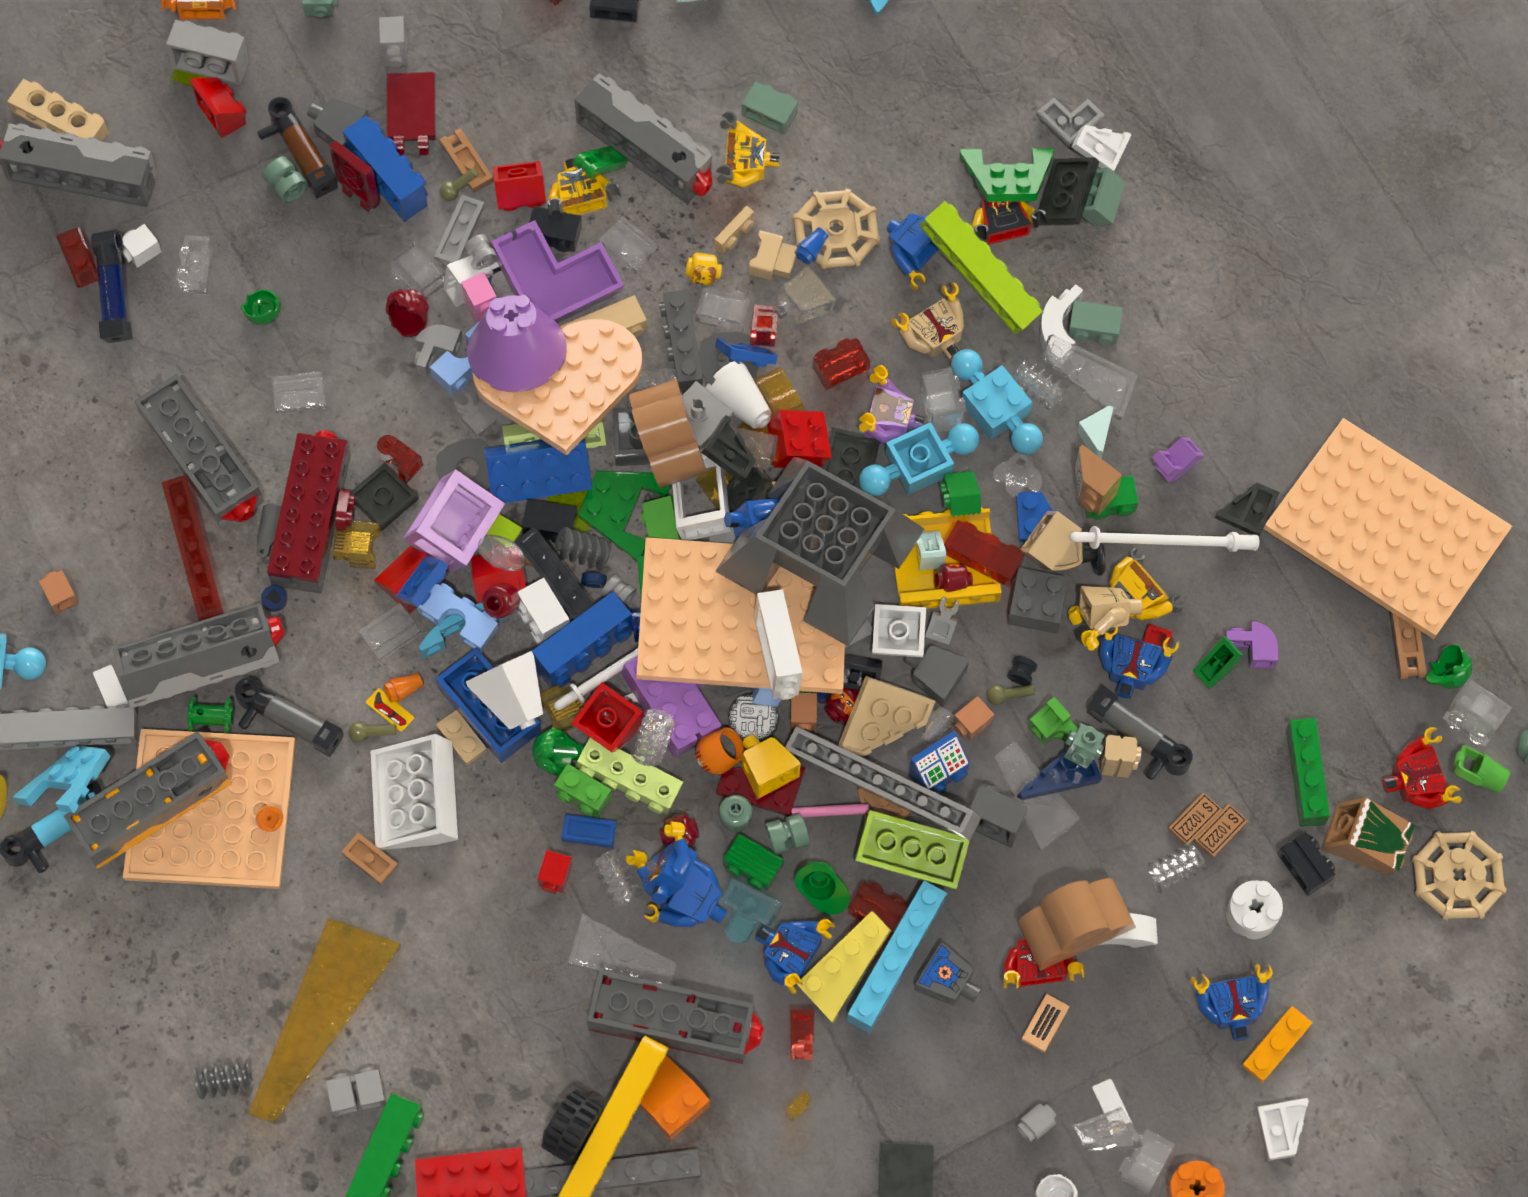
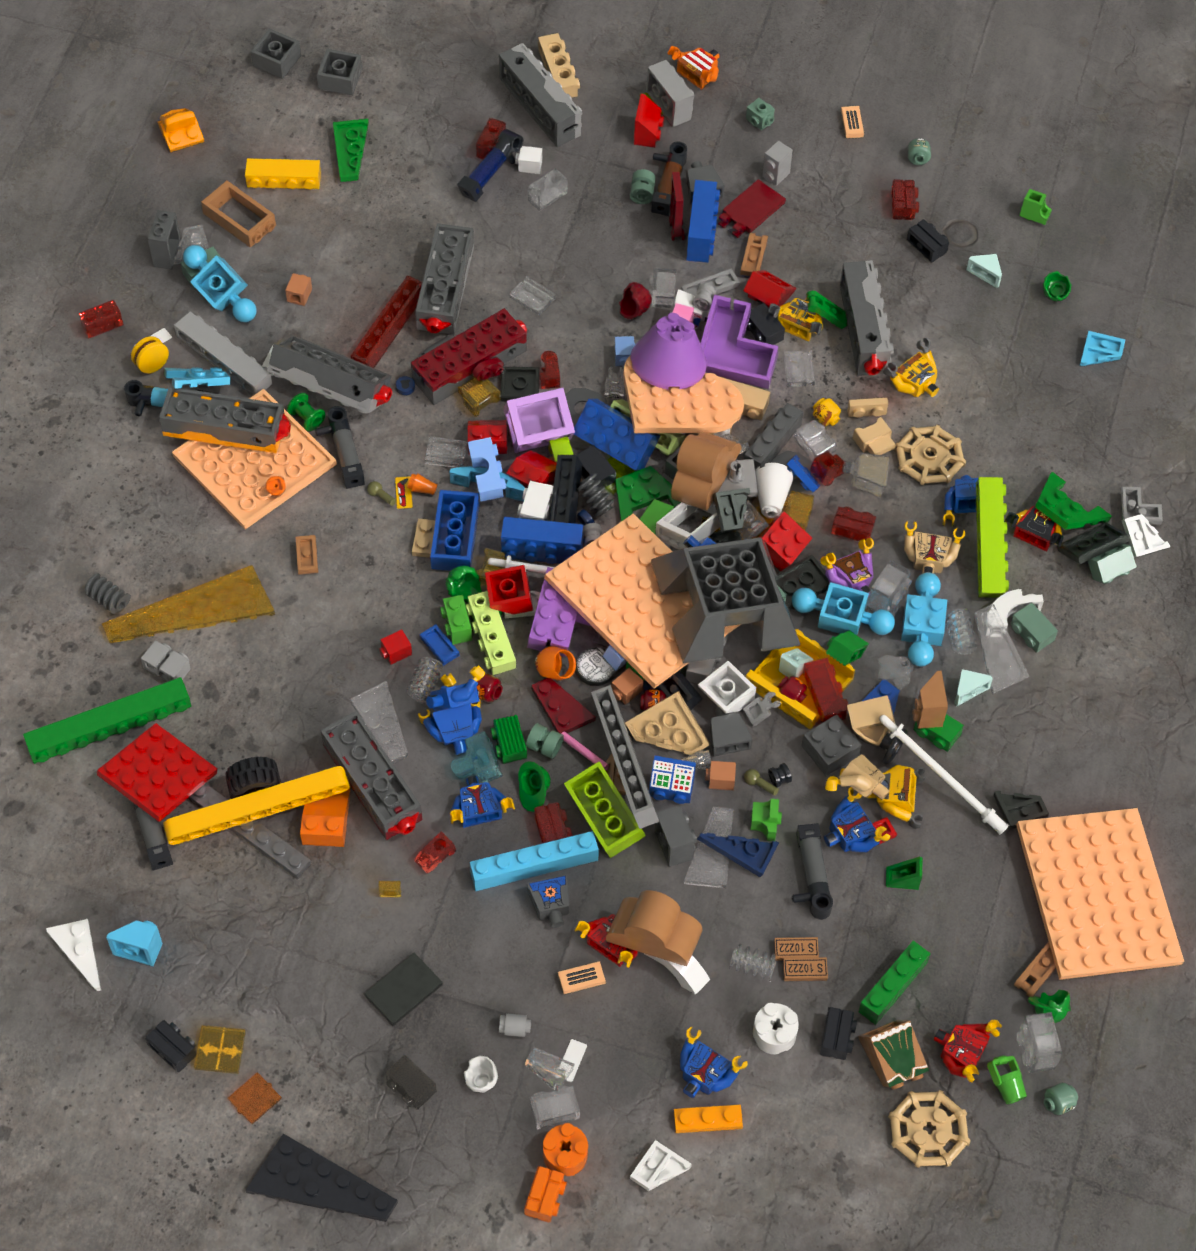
camera: 45 degrees right, 10 degrees down
green hair [241,289,281,325] -> none
white slope [371,734,458,850] -> none
blue plate [396,556,449,607] -> none
light grey brick [414,325,463,377] -> none
olive bar [439,168,478,201] -> none
white slope [466,651,543,730] -> none
clear dish [478,535,526,571] -> none
dark red head [482,583,520,619] -> none
clear piece [631,709,675,766] -> none
sand green head [719,795,752,832] -> none
yellow torso [741,735,801,799] -> none
sand green brick [742,81,798,135] -> none
white window [754,589,803,700] -> none
blue cone [795,227,829,264] -> none
light yellow wing [797,911,891,1023] -> none
sand green brick [1064,723,1105,769] -> none
tan brick [1100,735,1141,778] -> none
medium lavender brick [1152,437,1205,483] -> none
medium lavender brick [1225,622,1278,669] -> none

